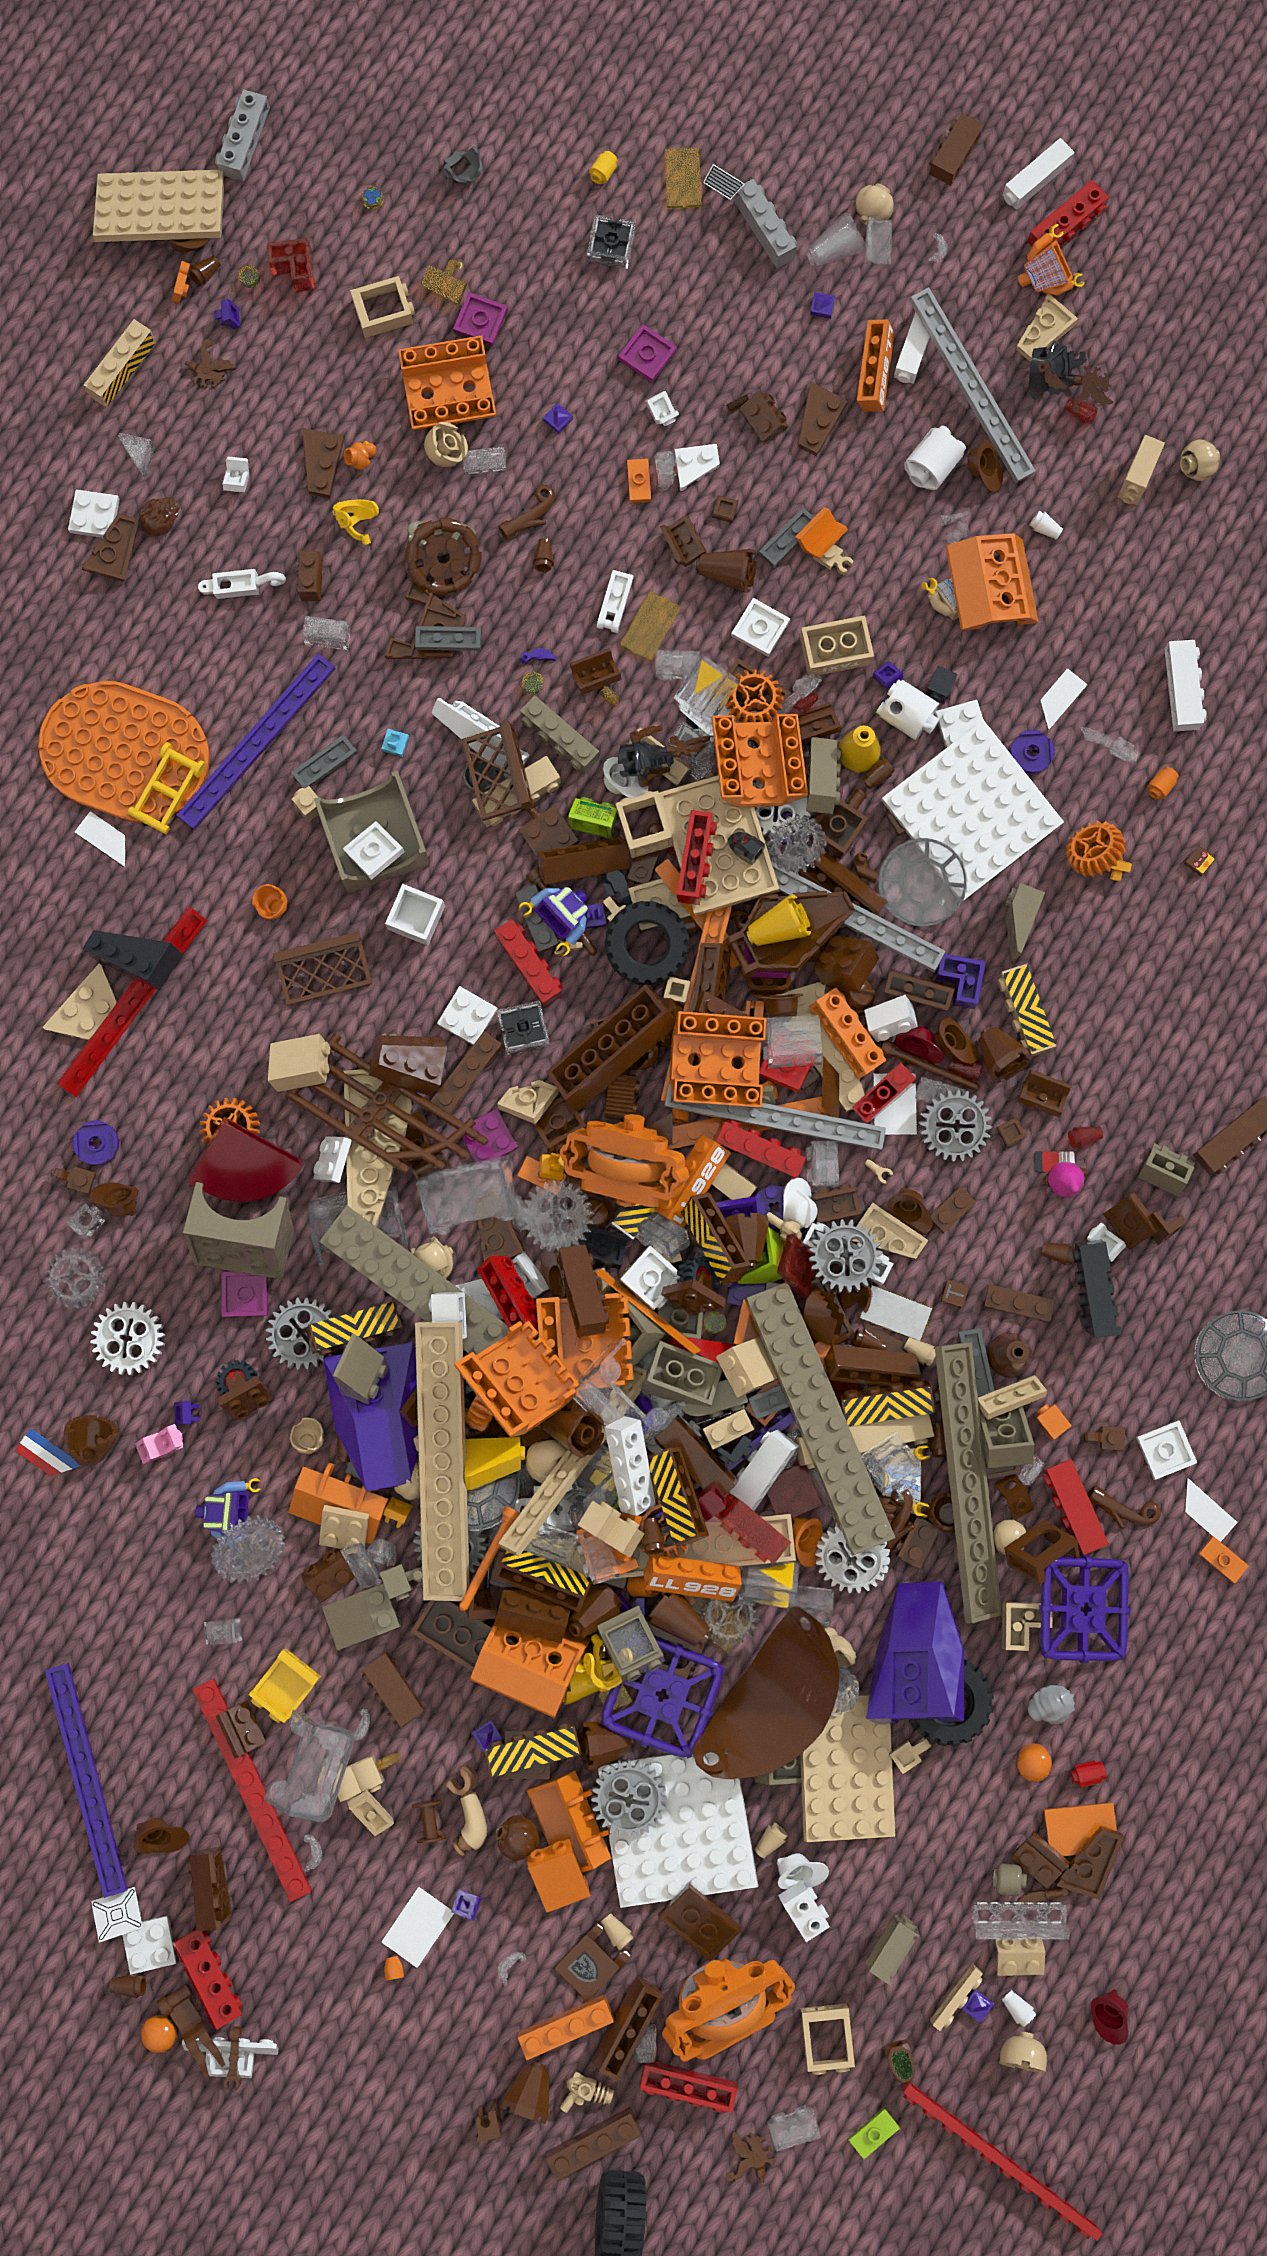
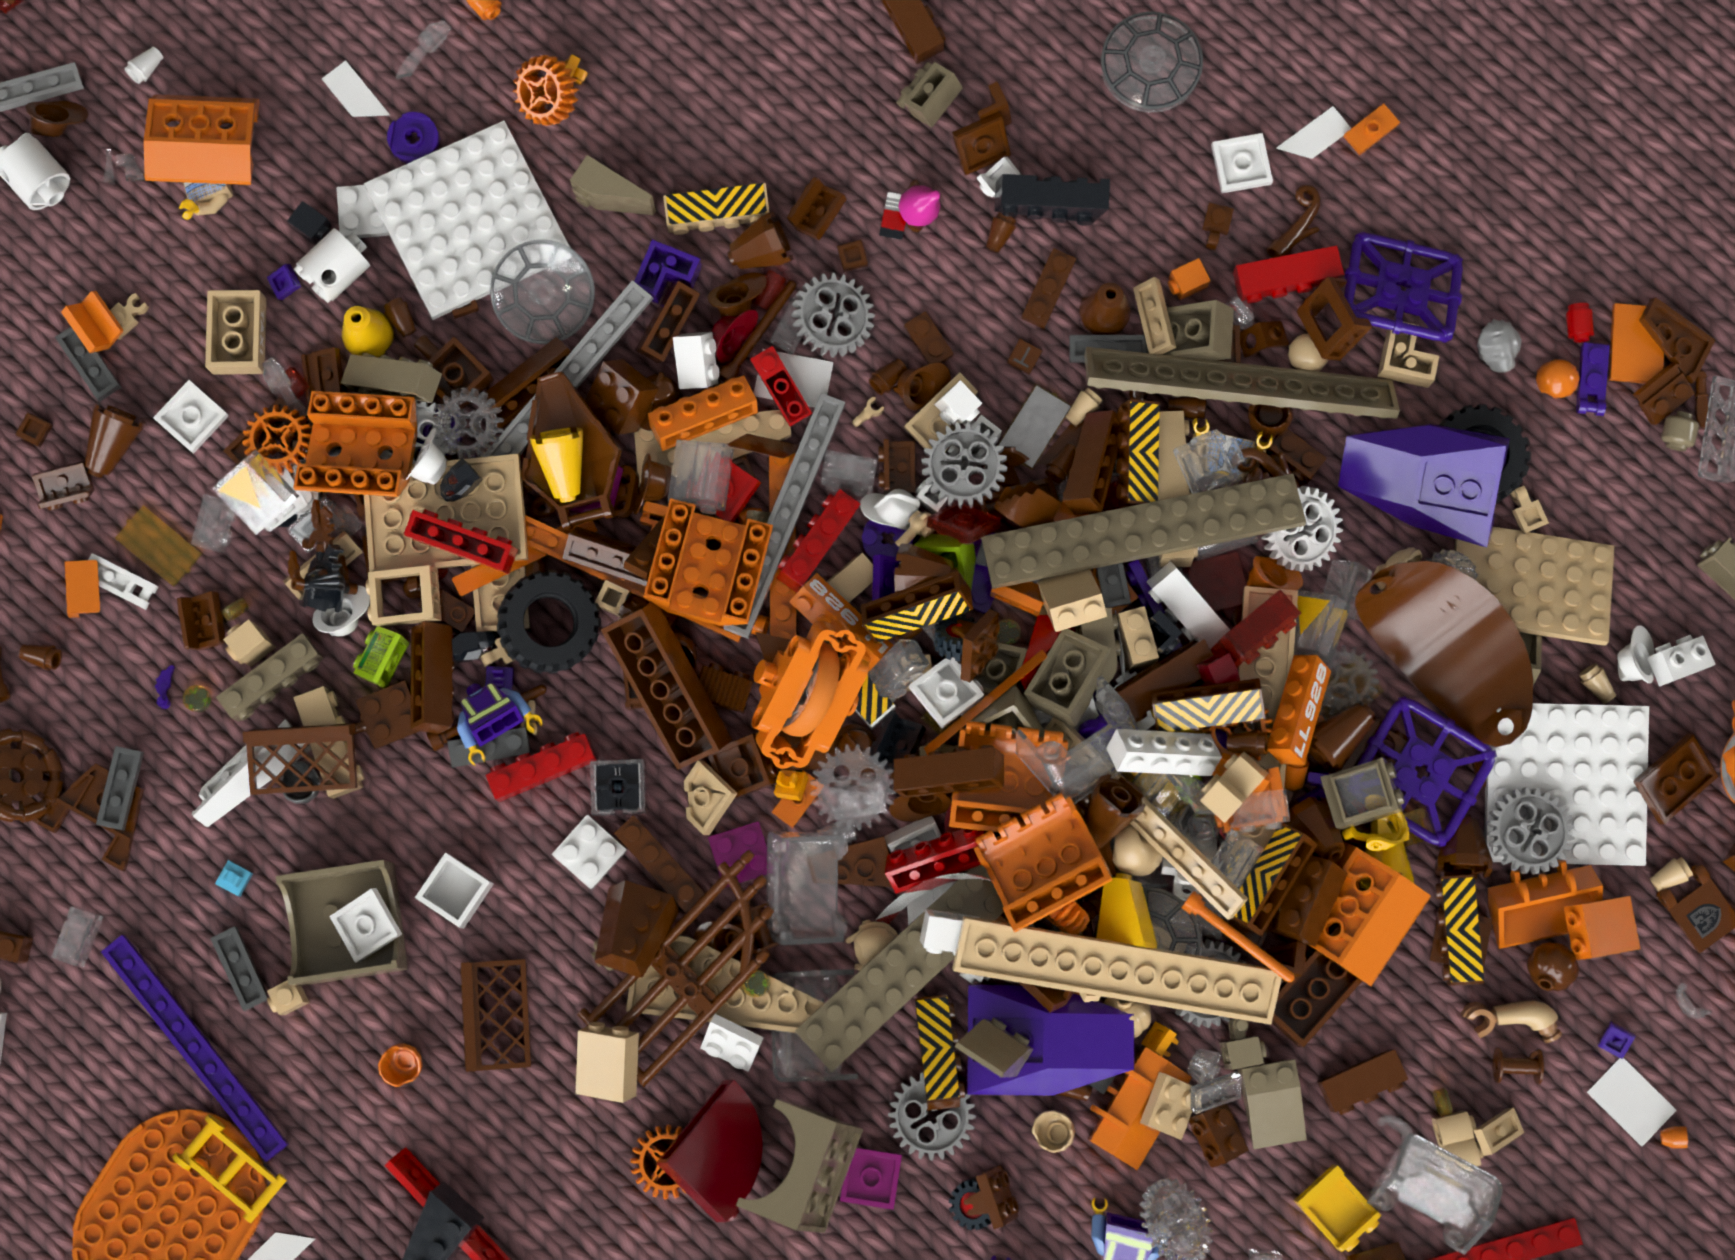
camera: 80 degrees left, 0 degrees up
clear piece [303,1835,323,1872] -> none
dark purple tile [472,1719,503,1752] -> none
reddish brown arm [853,852,879,883] -> none
clear red cone [1068,1126,1103,1149] -> none
none -> orange panel [65,560,100,618]
none -> tan brick [223,619,276,667]
none -> white piece [406,428,446,484]
none -> clear yellow tile [742,970,770,997]
none -> reddish brown cone [868,358,907,395]
none -> clear sticker [875,874,995,924]
none -> white brick [934,380,982,427]
none -> dark purple plate [1576,342,1610,416]

